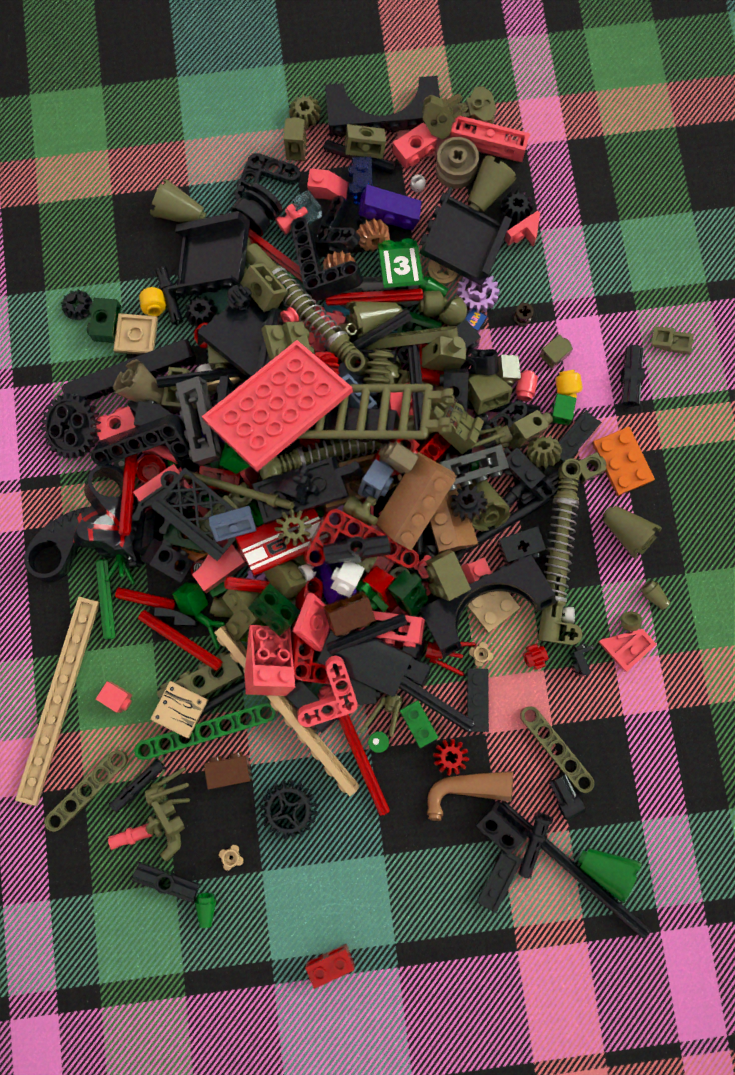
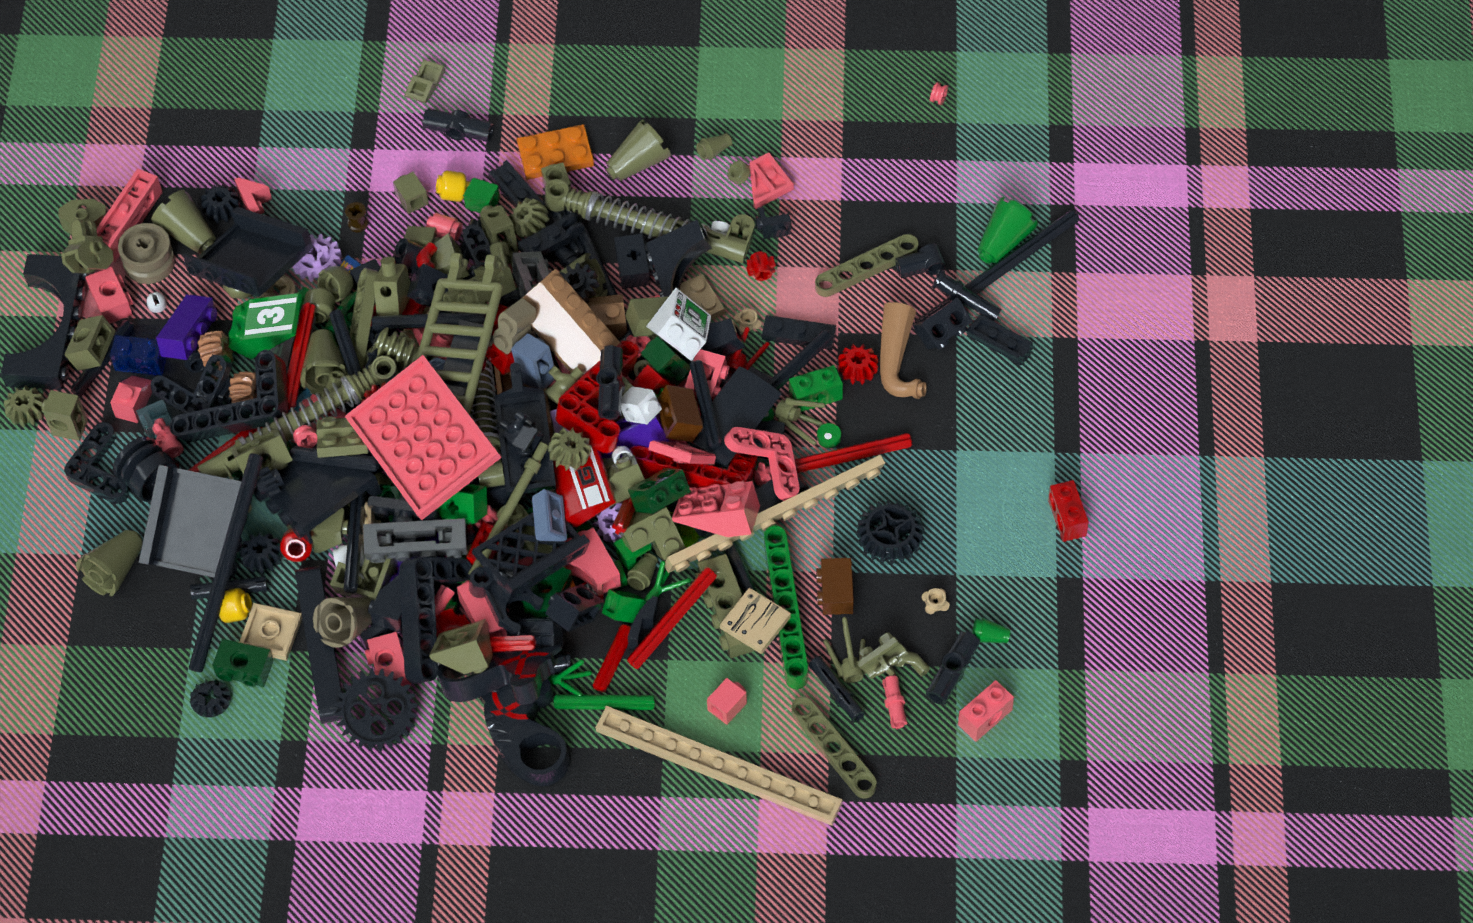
camera: 80 degrees left, 20 degrees down
none -> black axle [189,453,263,673]
none -> red arm [416,242,437,268]
none -> olive slope [429,619,493,674]
none -> white slope [646,288,711,361]
none -> coral brick [958,680,1014,742]

